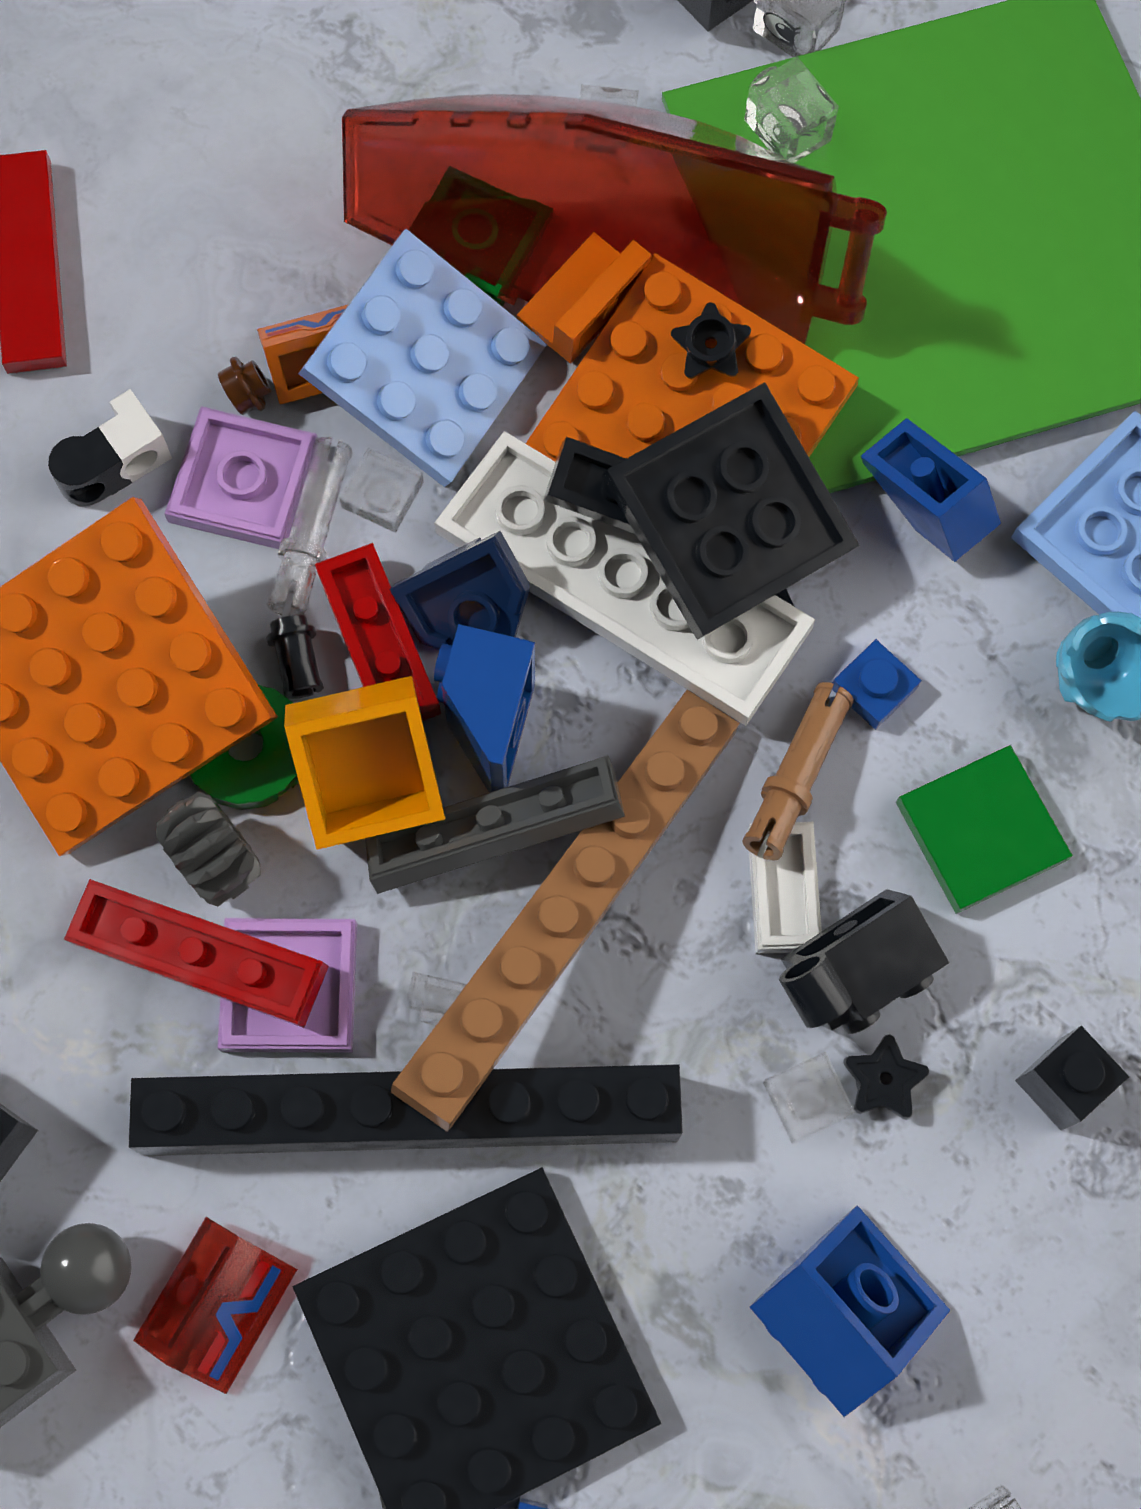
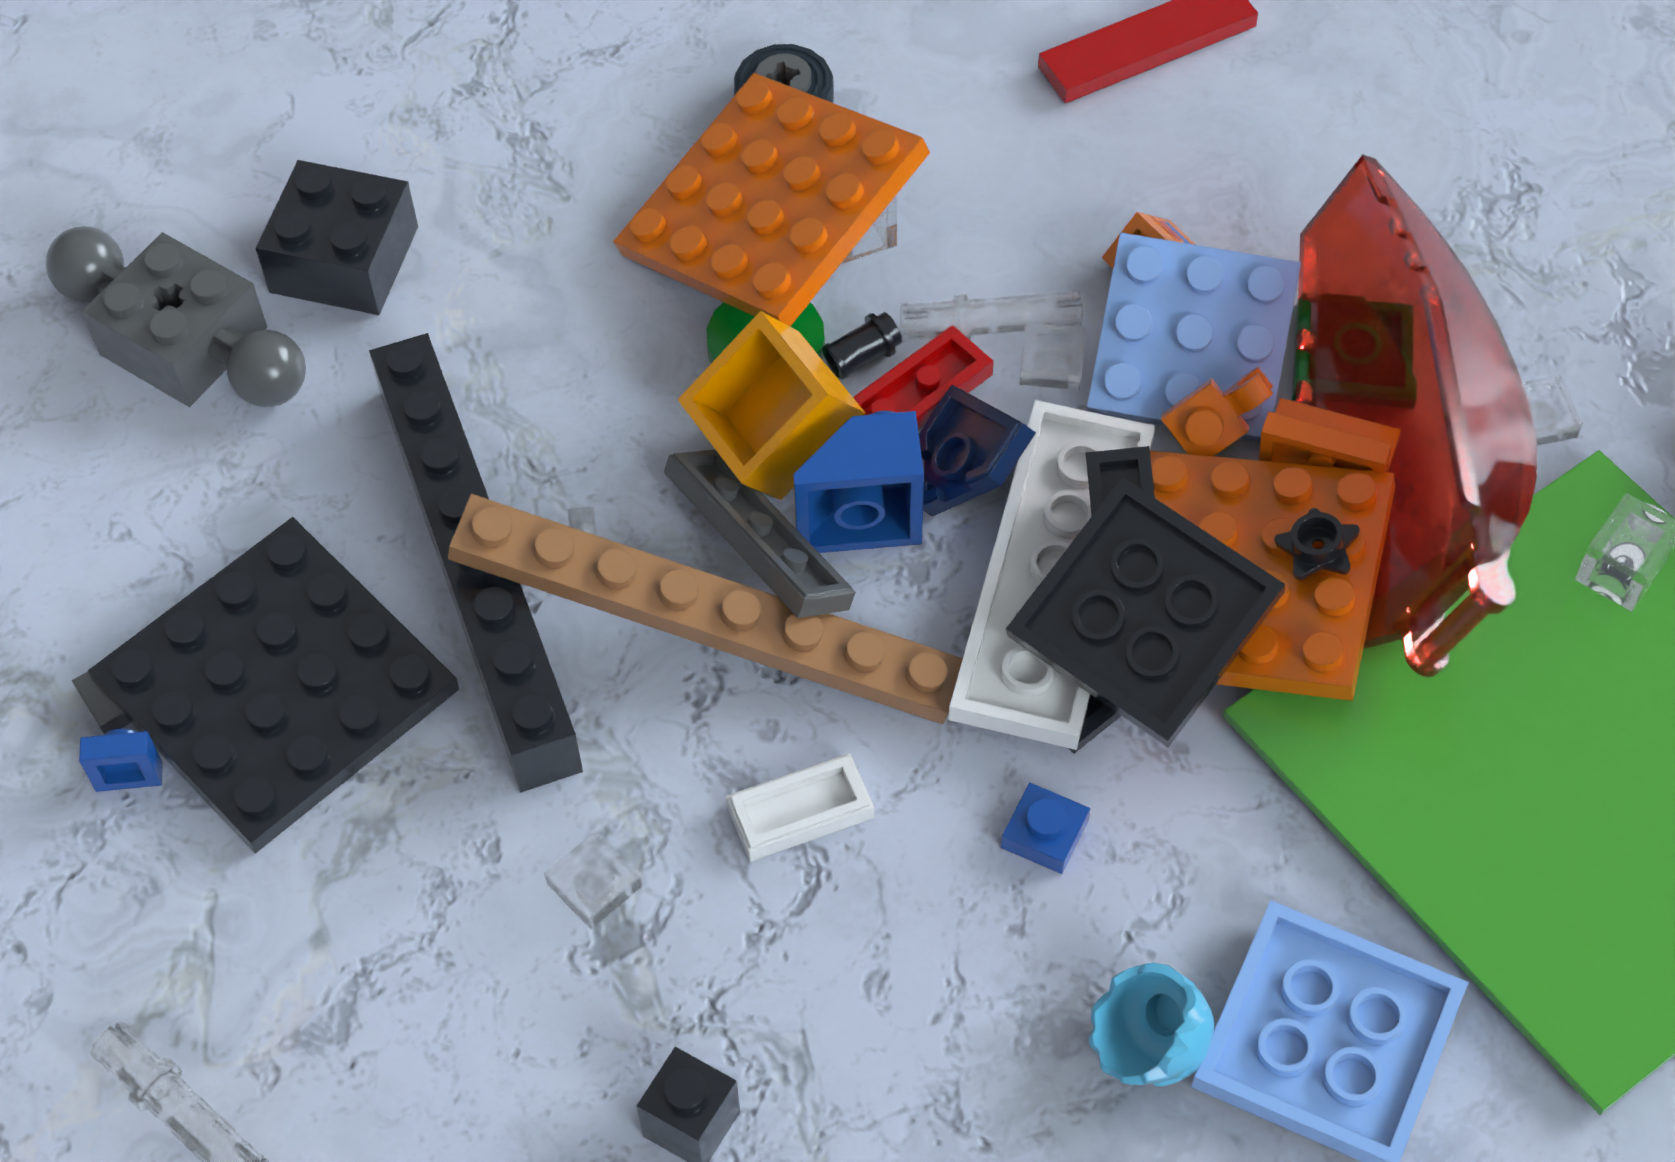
camera: 75 degrees right, 15 degrees down
leg [48,389,172,506] -> none
red tile [64,879,329,1028] -> none
clear red panel [133,1217,298,1394] -> none
dark grey gear [156,791,261,907] -> none
lavender tile [165,406,319,551] -> none
reddish brown plate [218,357,271,415] -> none
lavender tile [218,918,357,1053] -> none
medium nougat pin [742,682,853,861] -> none
blue slope [750,1205,950,1417] -> none
black hinge [779,889,949,1034] -> none
black plate [843,1034,929,1120] -> none
blue slope [861,418,1001,562] -> none
green tile [895,745,1073,914] -> none
none -> orange plate [1161,367,1273,456]

